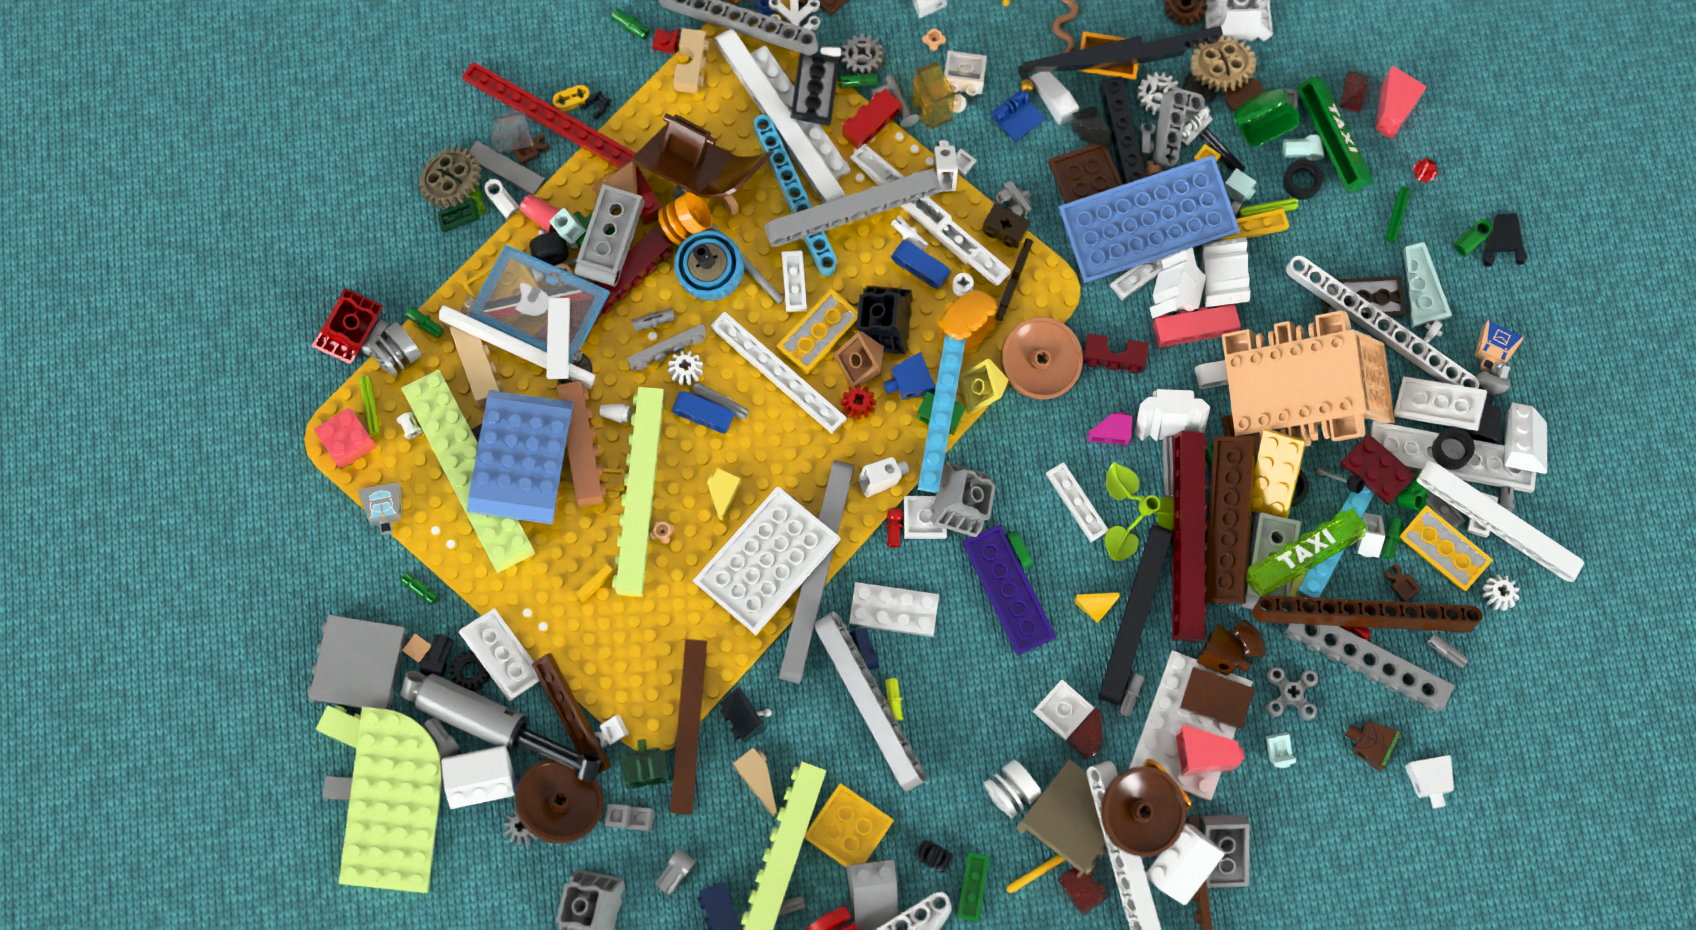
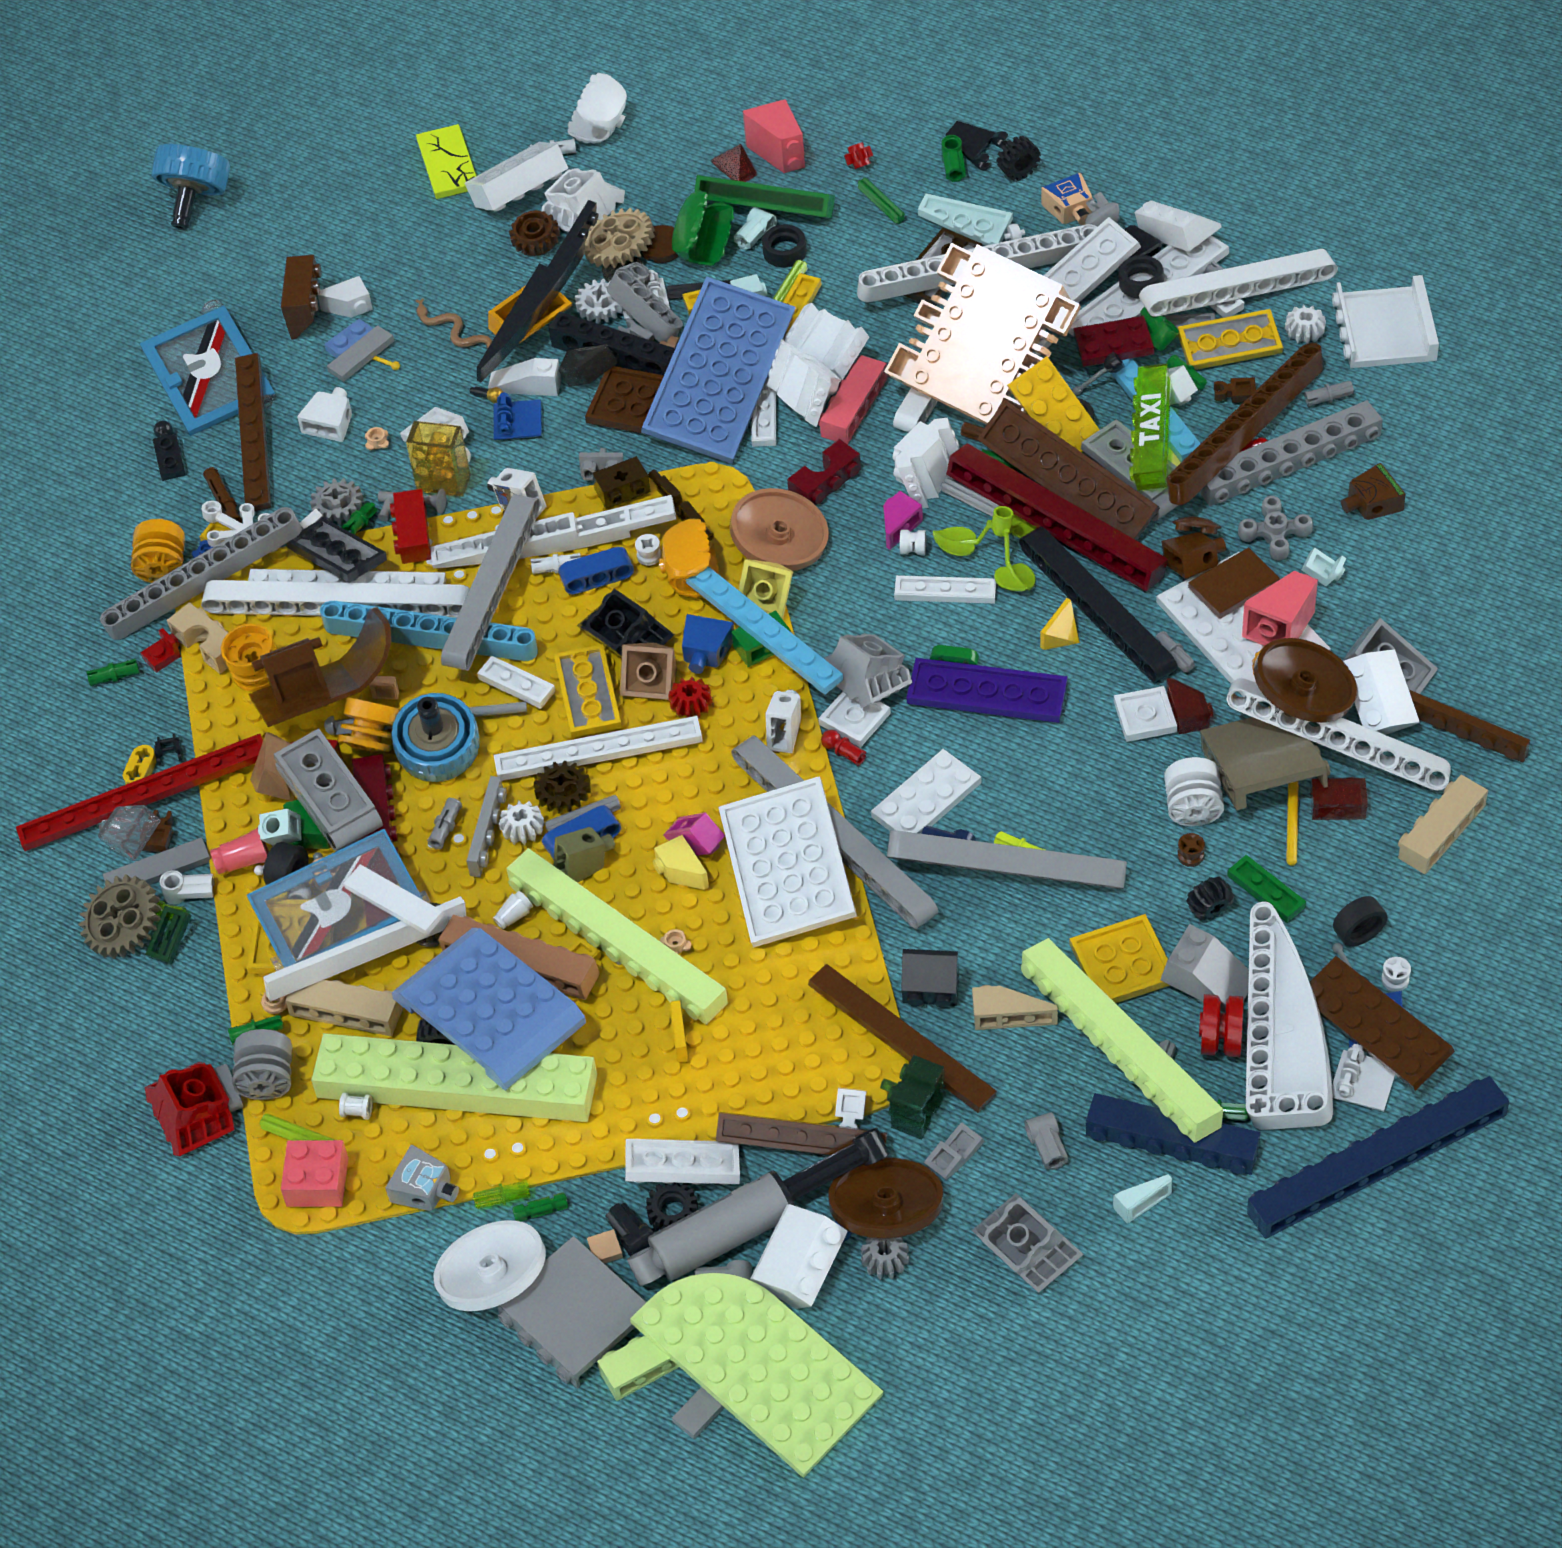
camera: 45 degrees left, 20 degrees down
white torso [1405,755,1454,809] -> none
none -> light orange wheel [221,623,277,691]
none -> white dish [434,1220,546,1311]
none -> clear neon green axle [473,1180,531,1209]
none -> dark brown gear [534,761,591,814]
none -> olive torso [554,827,615,883]
none -> dark pink slope [663,812,725,856]
none -> white wheel [900,530,926,555]
none -> black tyre [996,136,1041,181]
none -> reddish brown wheel [1178,833,1205,867]
none -> white panel [1332,275,1439,368]

